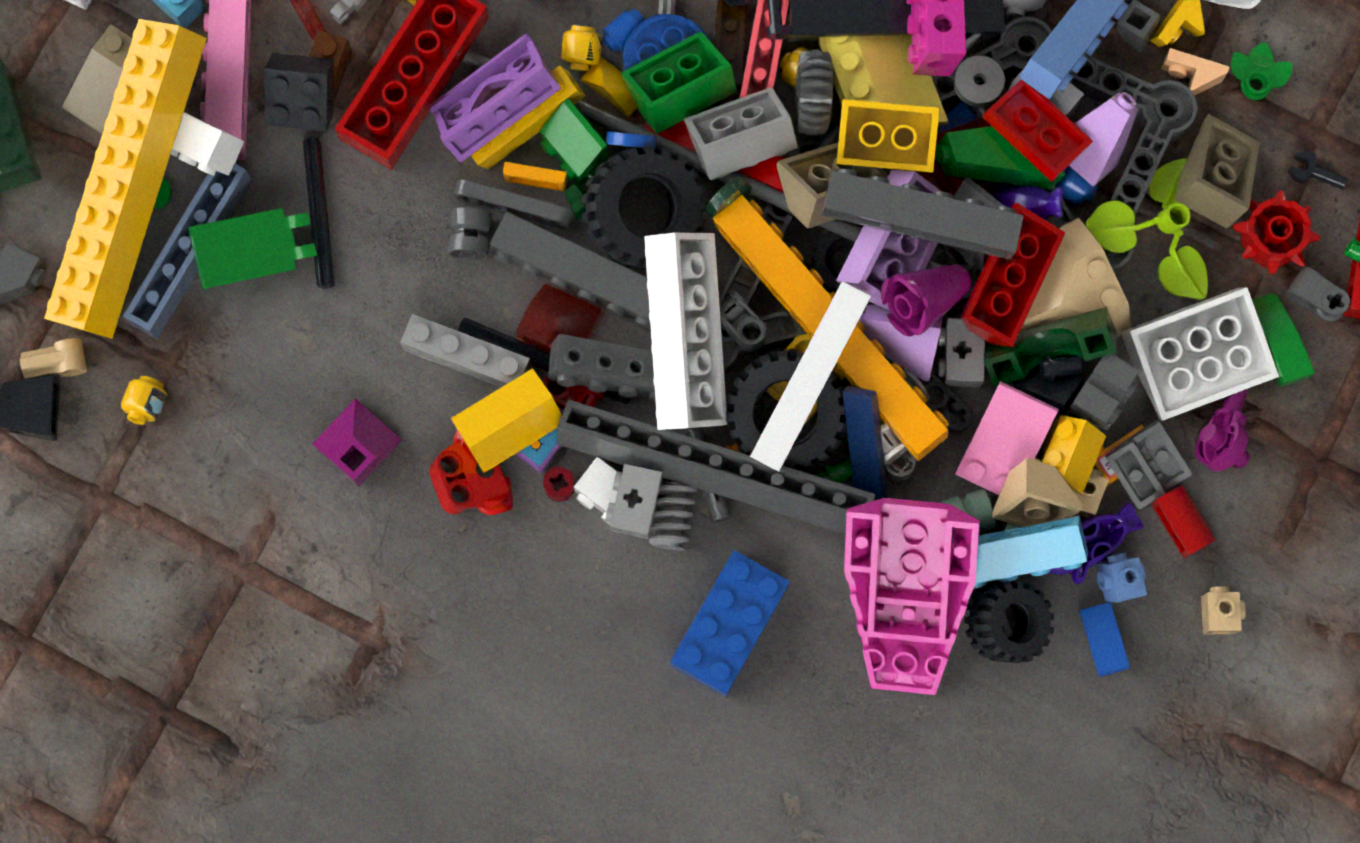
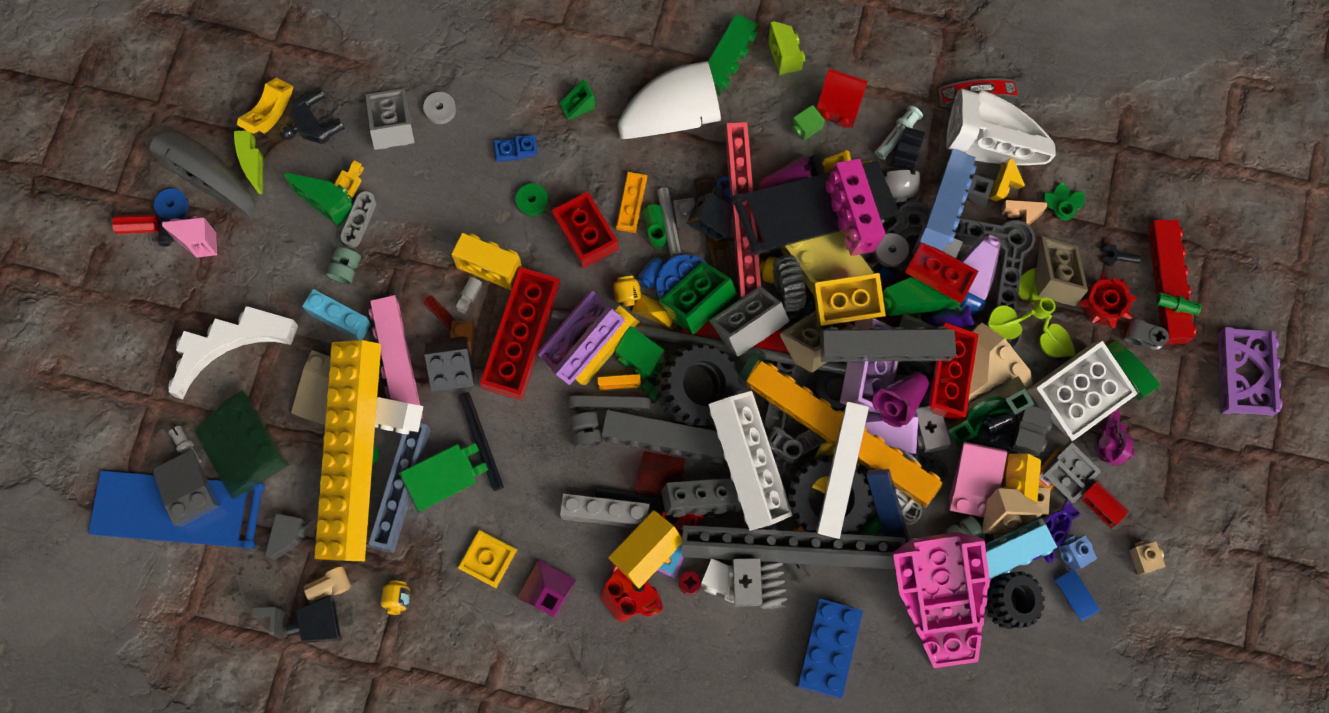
camera: 15 degrees left, 5 degrees down
blue piece [606,132,657,149] -> none
none -> yellow tile [458,530,517,589]

